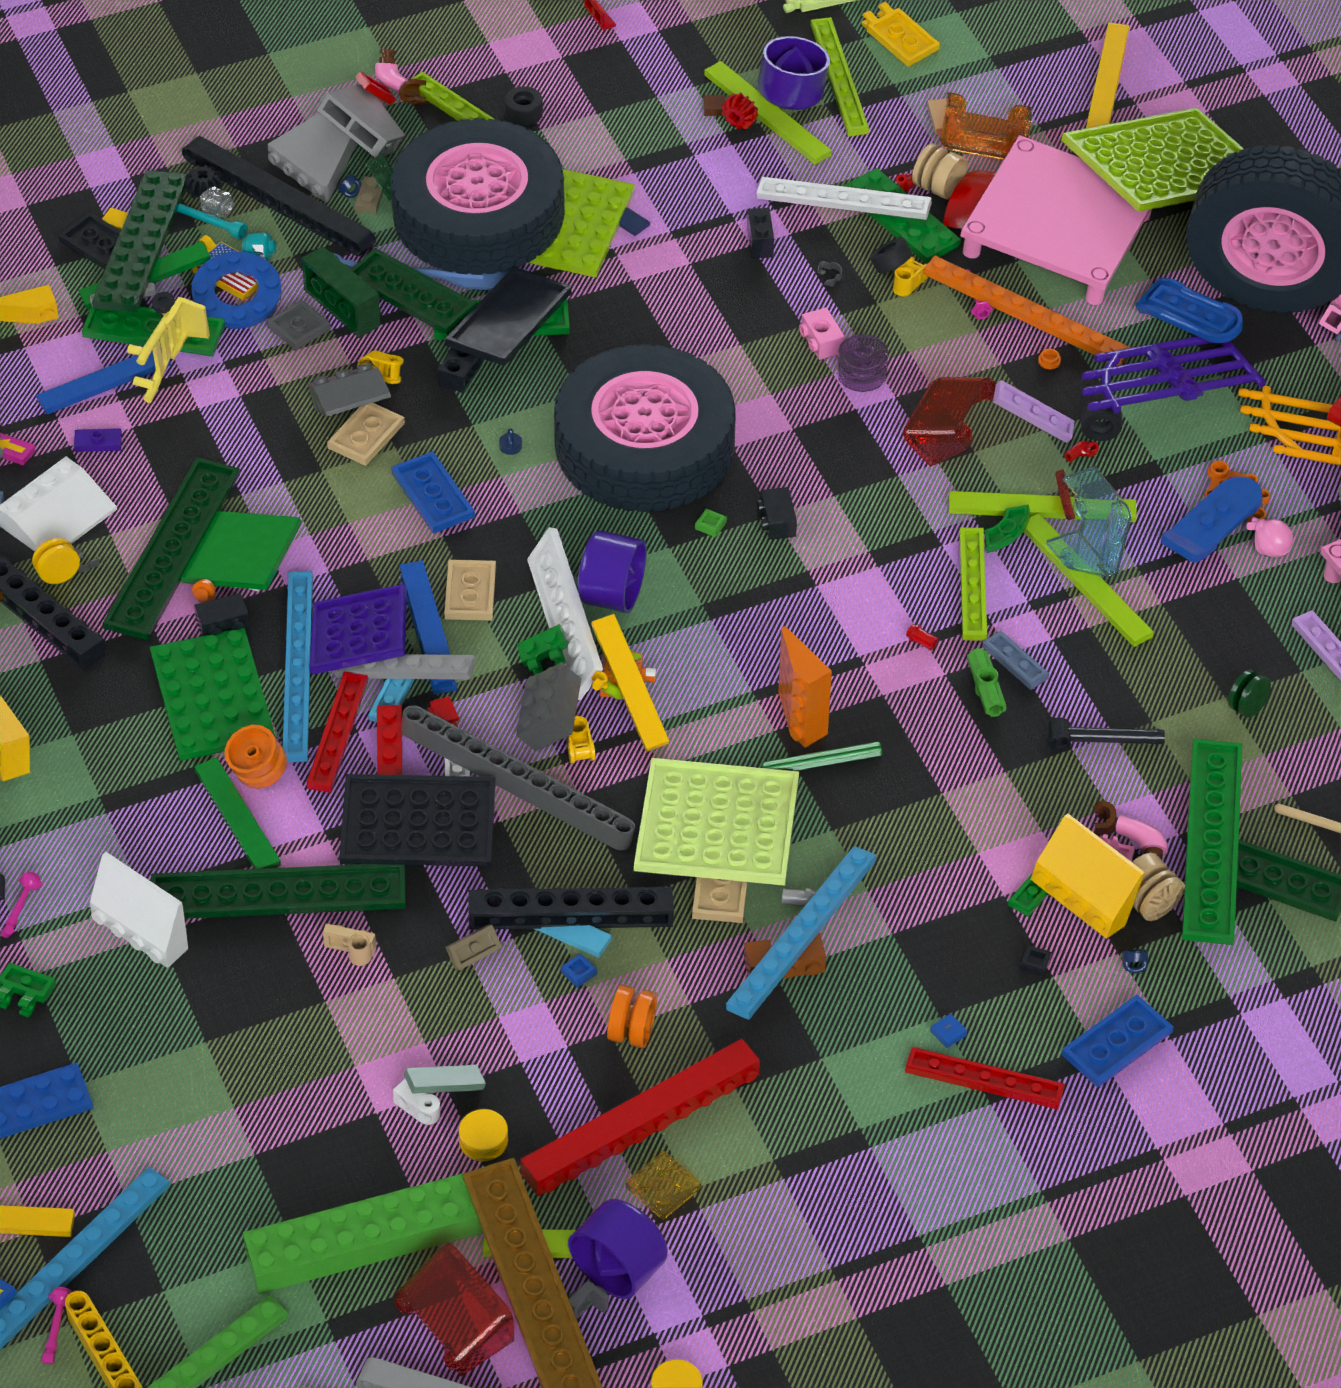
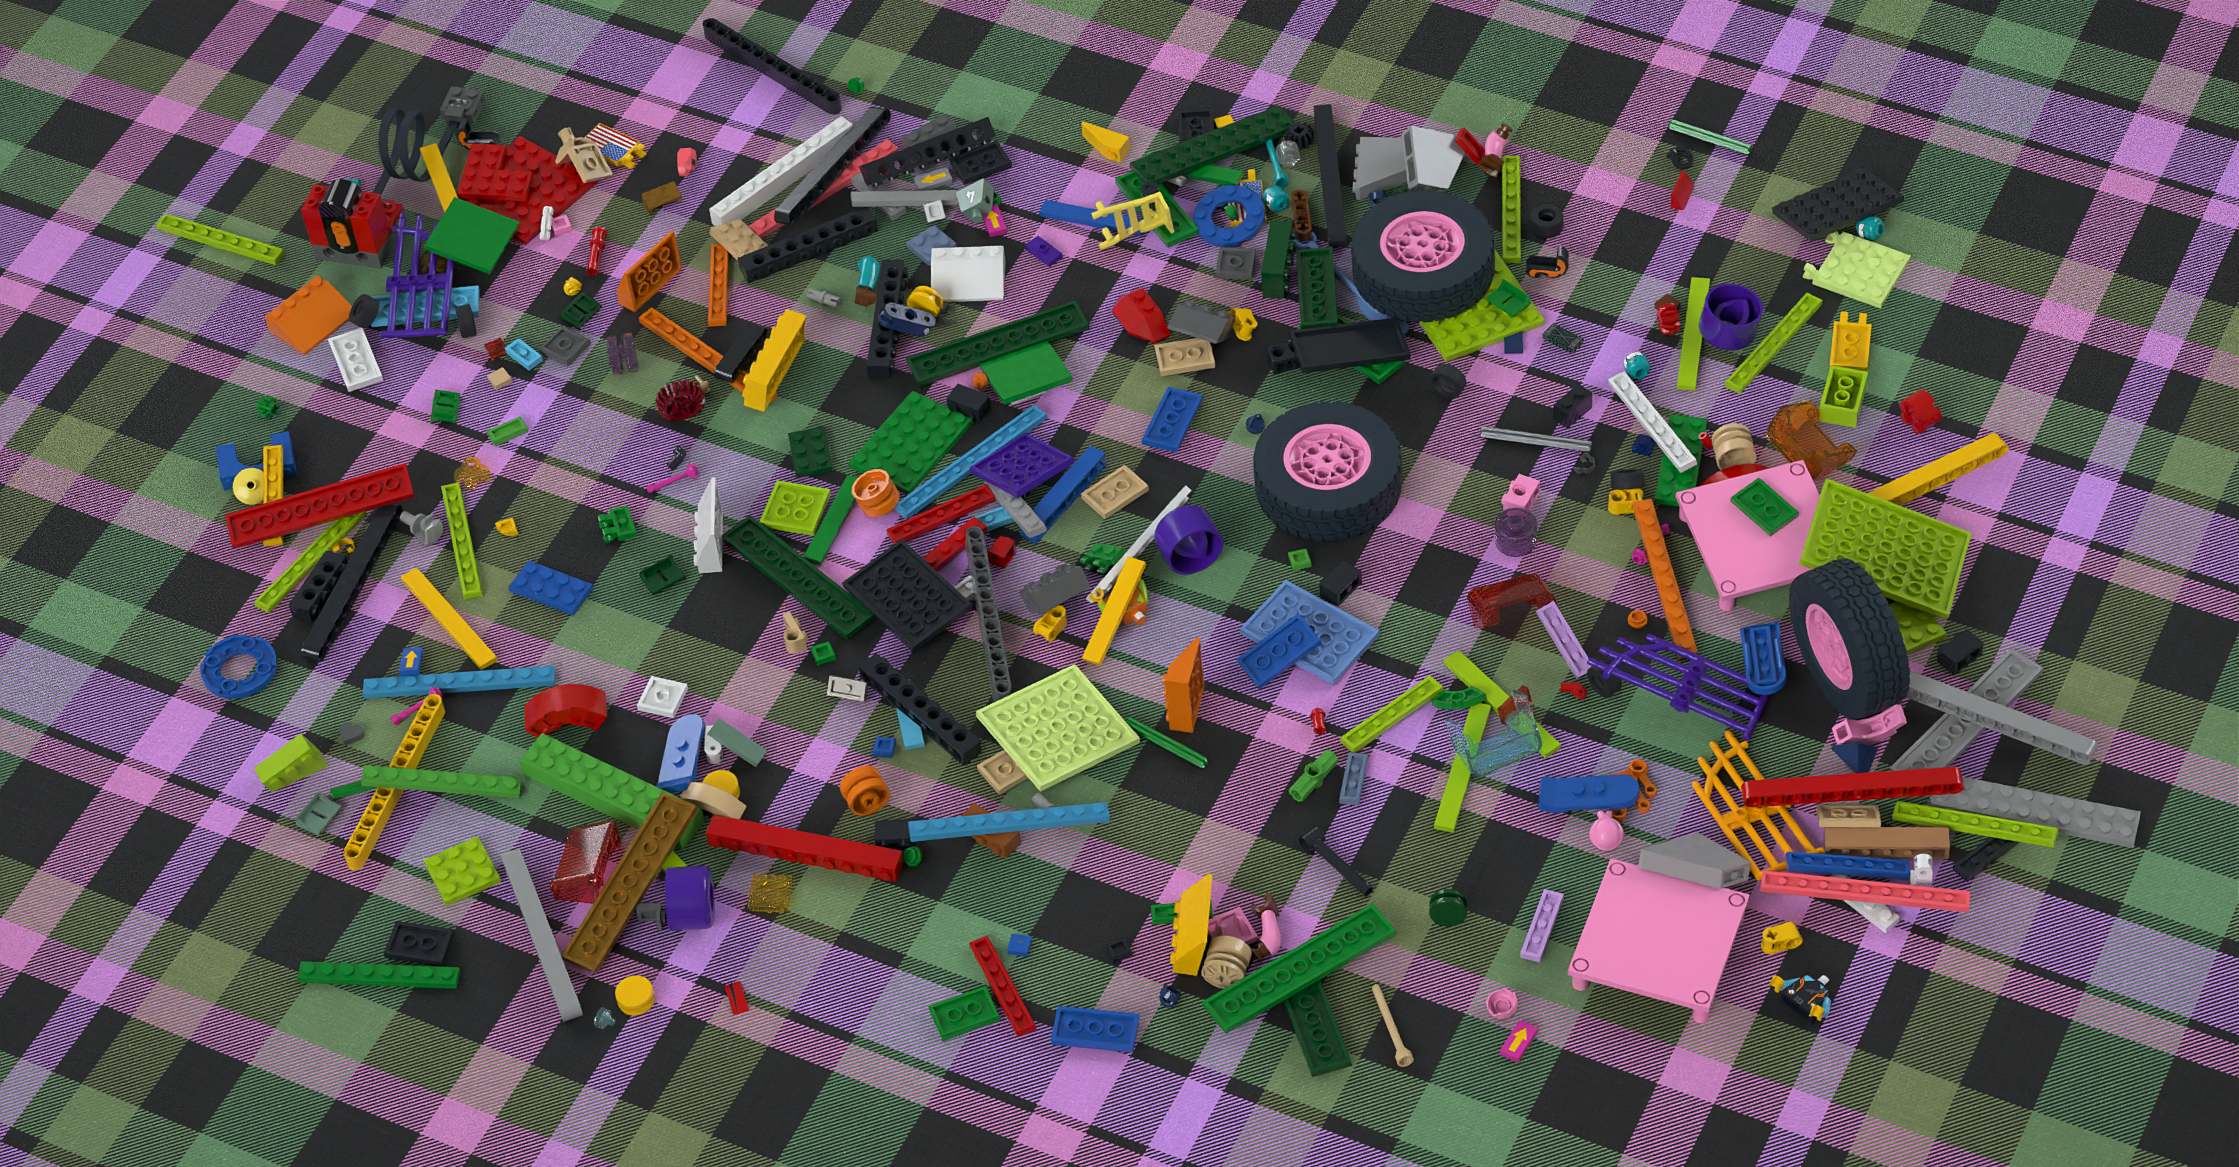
camera: 55 degrees right, 0 degrees up
none -> red panel [524,684,607,738]
none -> white plate [637,676,688,718]
none -> dark green piece [639,555,686,595]
none -> piece [656,714,706,793]
none -> tan arch [680,782,746,819]
none -> red sticker [724,981,749,1015]
none -> lime plate [759,480,831,536]
none -> dark green plate [788,426,833,478]
none -> green plate [811,641,836,666]
none -> black brick [875,819,917,851]
none -> dark blue piece [878,303,935,337]
none -> green plate [903,846,922,867]
none -> green tile [928,986,1000,1042]
none -> red wedge [1112,288,1171,344]
none -> green plate [1224,203,1239,220]
none -> blue plate [1236,613,1322,690]
none -> medium blue plate [1240,580,1380,685]
none -> reddish brown beam [1291,190,1312,240]
none -> black tyre [1429,364,1466,399]
none -> axle [1481,426,1592,452]
none -> green piece [1486,279,1531,318]
none -> black animal [1526,245,1569,278]
none -> tile [1542,323,1584,354]
none -> teal head [1623,352,1650,379]
none -> clear blue plate [1632,434,1656,457]
none -> green tile [1730,478,1799,537]
none -> lime brick [1819,365,1868,428]
none -> red brick [1899,389,1942,435]

